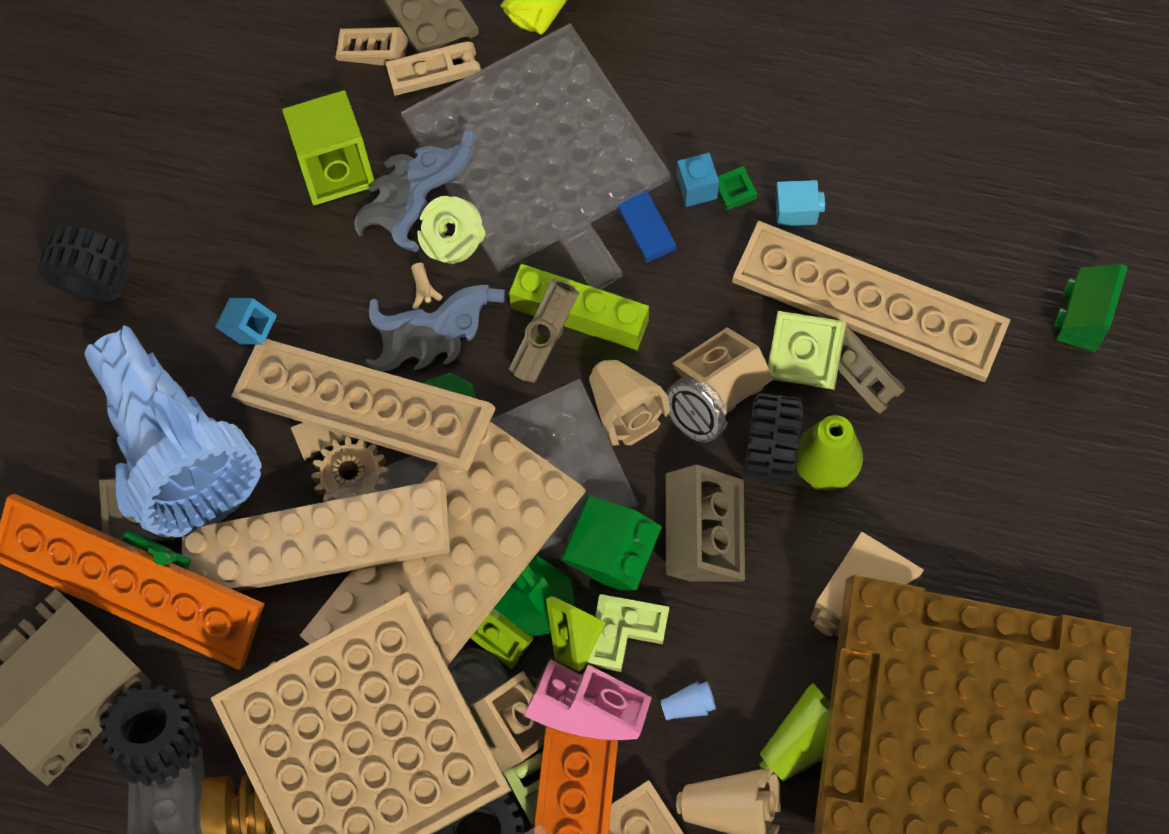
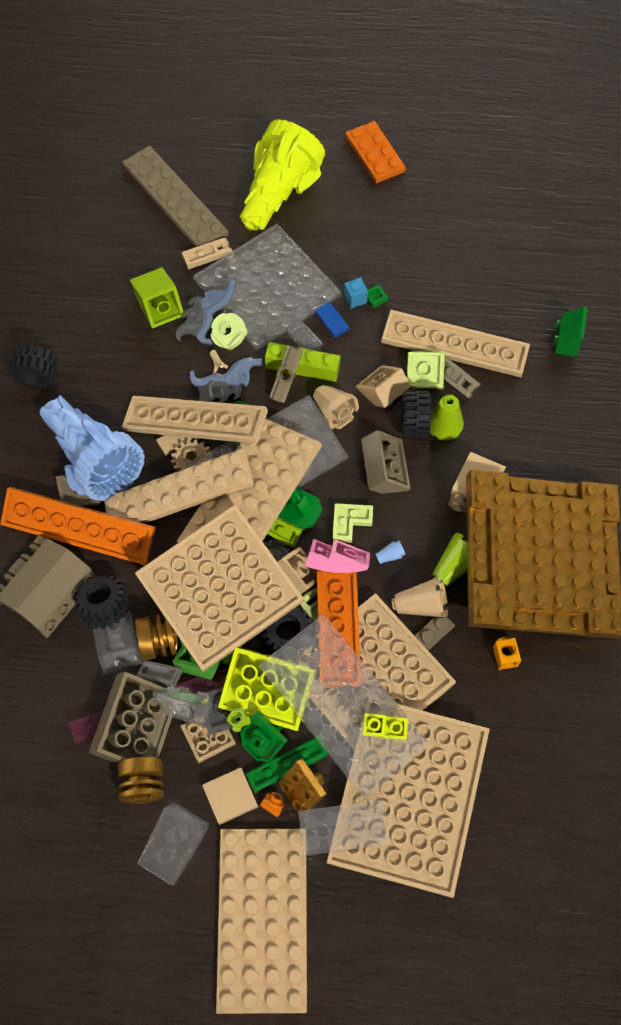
camera: 10 degrees left, 5 degrees down
green hose [122,530,191,569] -> none
dark azure brick [215,298,277,345] -> none
tan slope [335,27,408,66] -> none
lime slope [546,596,606,672] -> none
green slope [559,495,662,590] -> none
tile [666,377,728,442] -> none
medium azure brick [775,180,825,226] -> none

